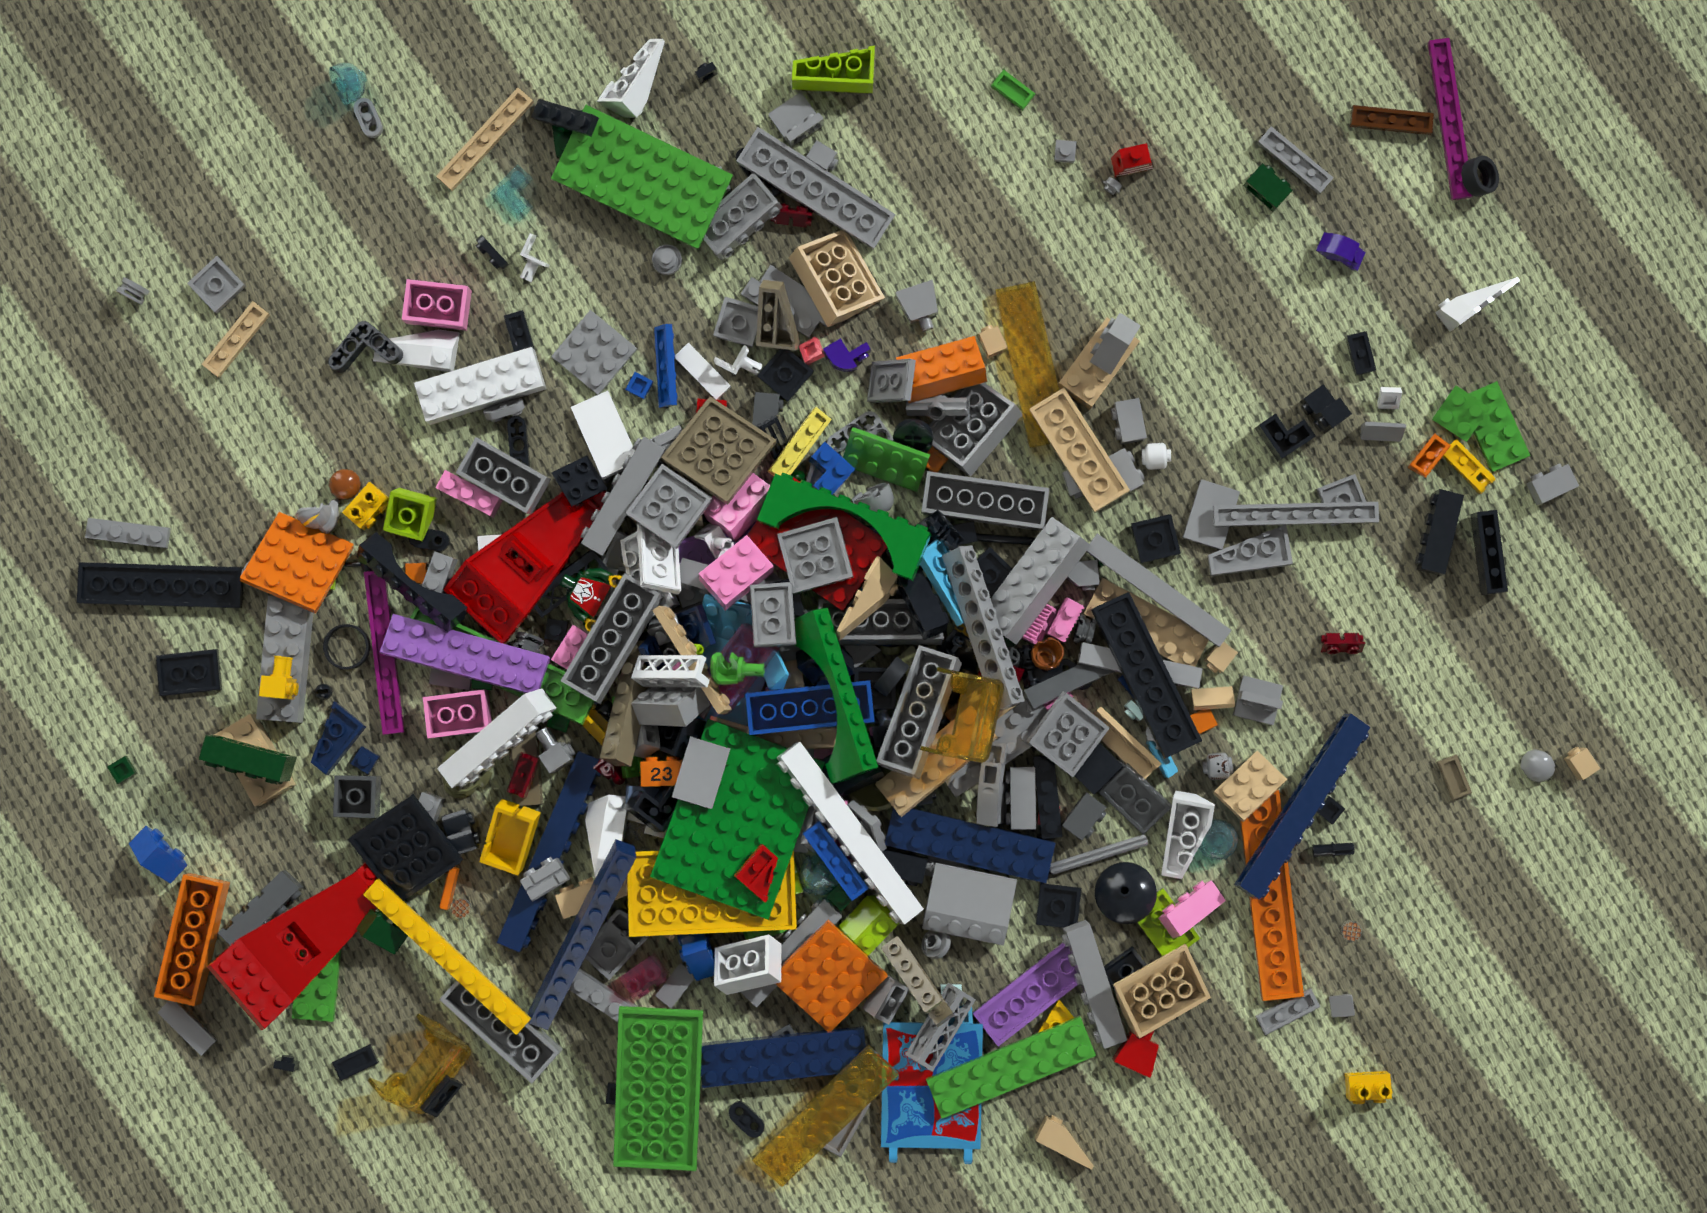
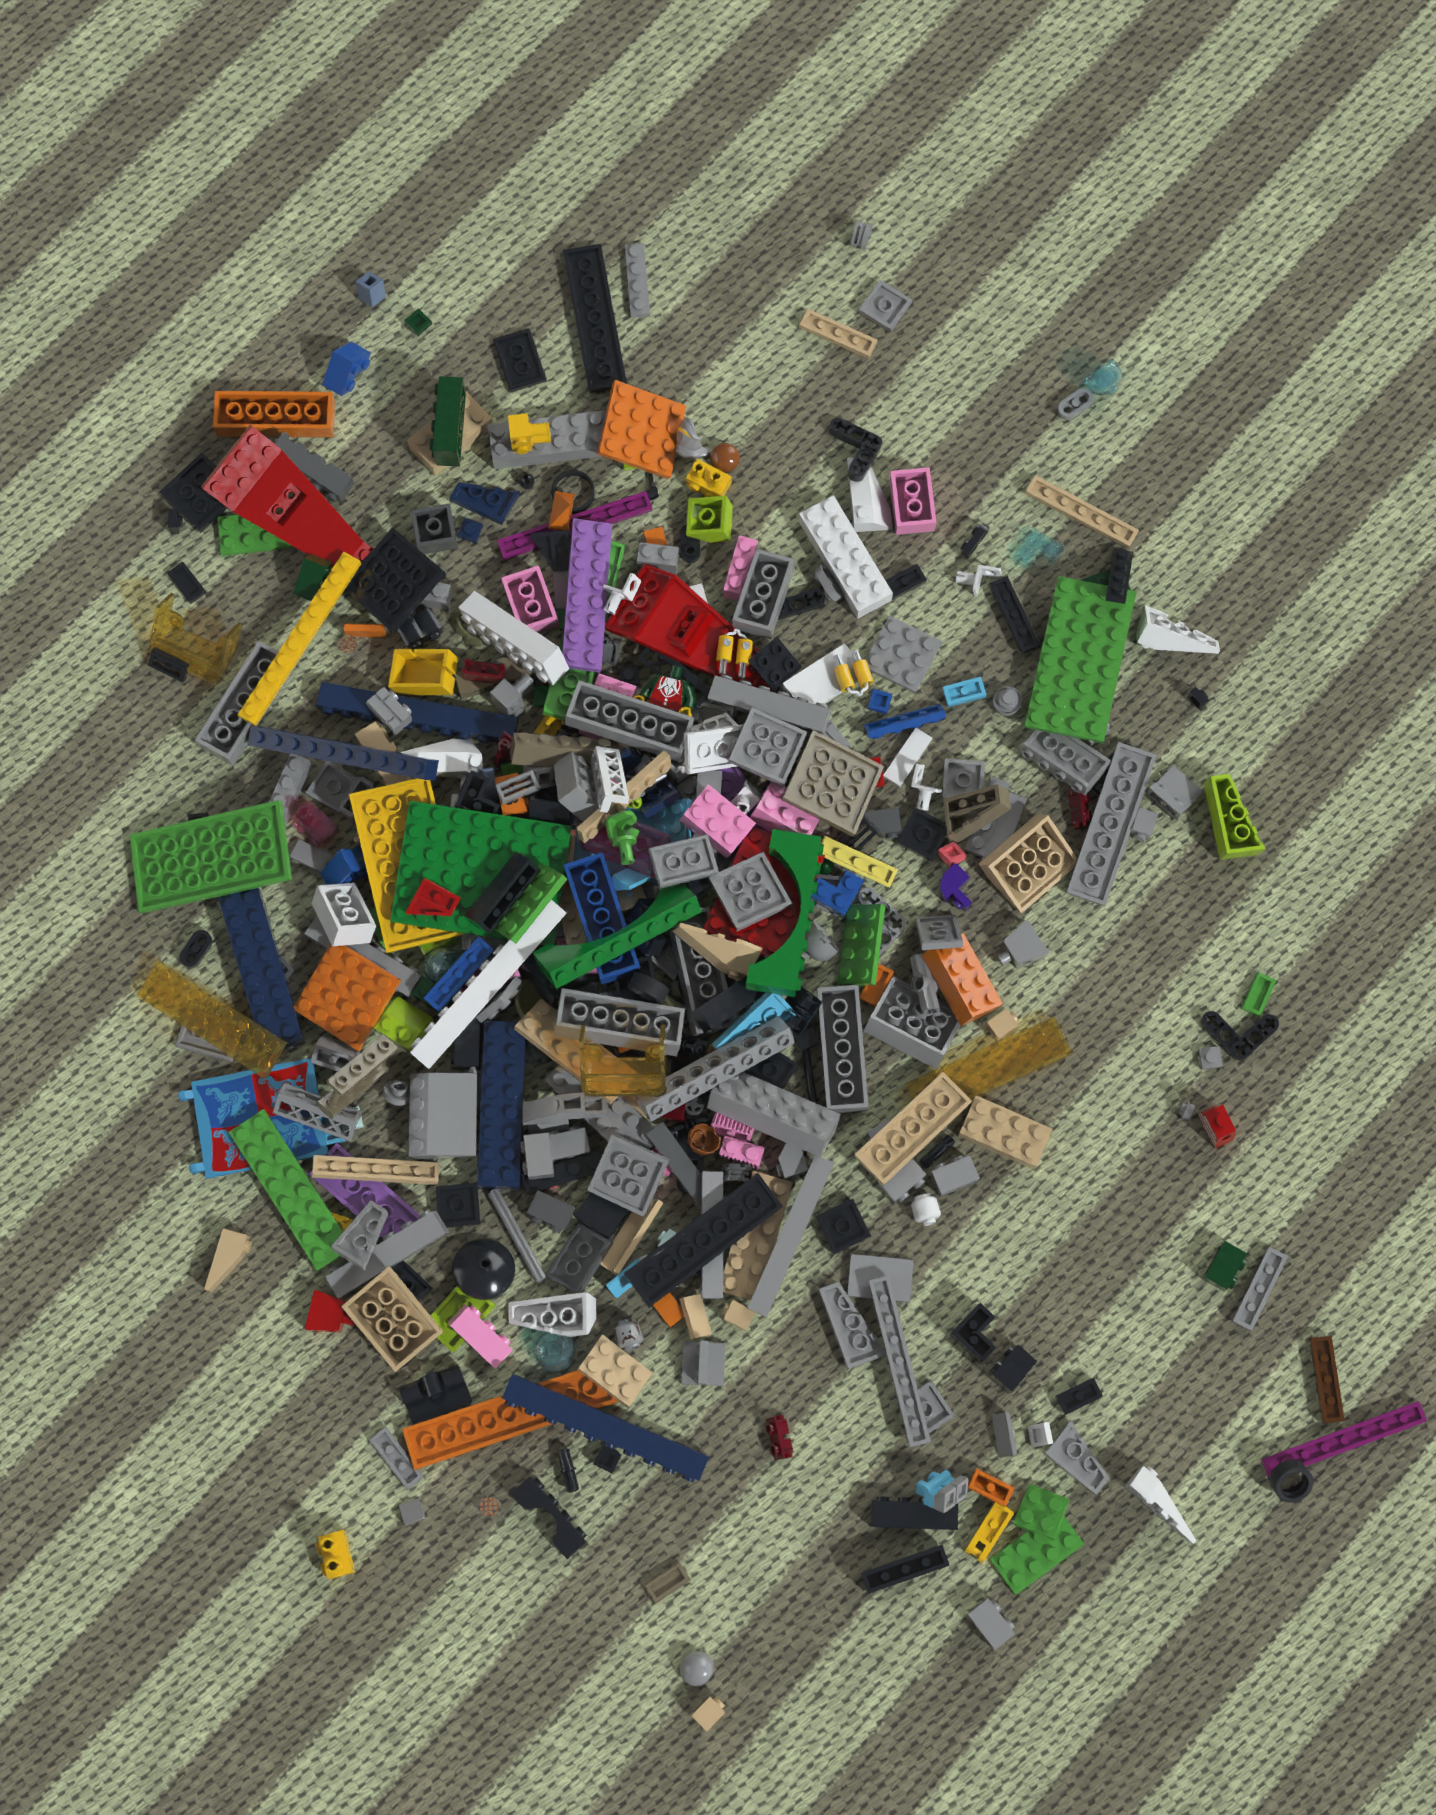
camera: 75 degrees right, 10 degrees down
light grey tile [157,1001,217,1056] -> none
black arch [357,532,467,633] -> none
light grey tile [672,736,730,809] -> none
black tile [893,418,934,453] -> none
light grey brick [1090,313,1141,375] -> none
dark purple brick [1316,232,1366,271] -> none
none -> black plate [159,453,228,533]
none -> tan plate [312,1155,439,1185]
none -> light grey wing [331,1201,388,1271]
none -> sand blue brick [356,271,386,307]
none -> black panel [399,1364,472,1425]
none -> black brick [465,851,541,934]
none -> bright green plate [494,863,567,944]
none -> light grey tile [495,770,541,805]
none -> black arch [511,1476,587,1559]
none -> light grey brick [521,1132,554,1180]
none -> black wing [531,530,570,571]
none -> orange slope [548,491,575,530]
none -> white bracket [603,573,641,615]
none -> yellow piece [716,629,753,678]
none -> yellow piece [833,649,874,696]
none -> hips [916,1470,968,1513]
none -> black axle [920,1135,955,1168]
none -> medium azure plate [942,677,986,707]
none -> black plate [989,576,1040,655]
none -> light grey wing [1044,1421,1109,1495]
none -> black beam [1201,1011,1279,1061]

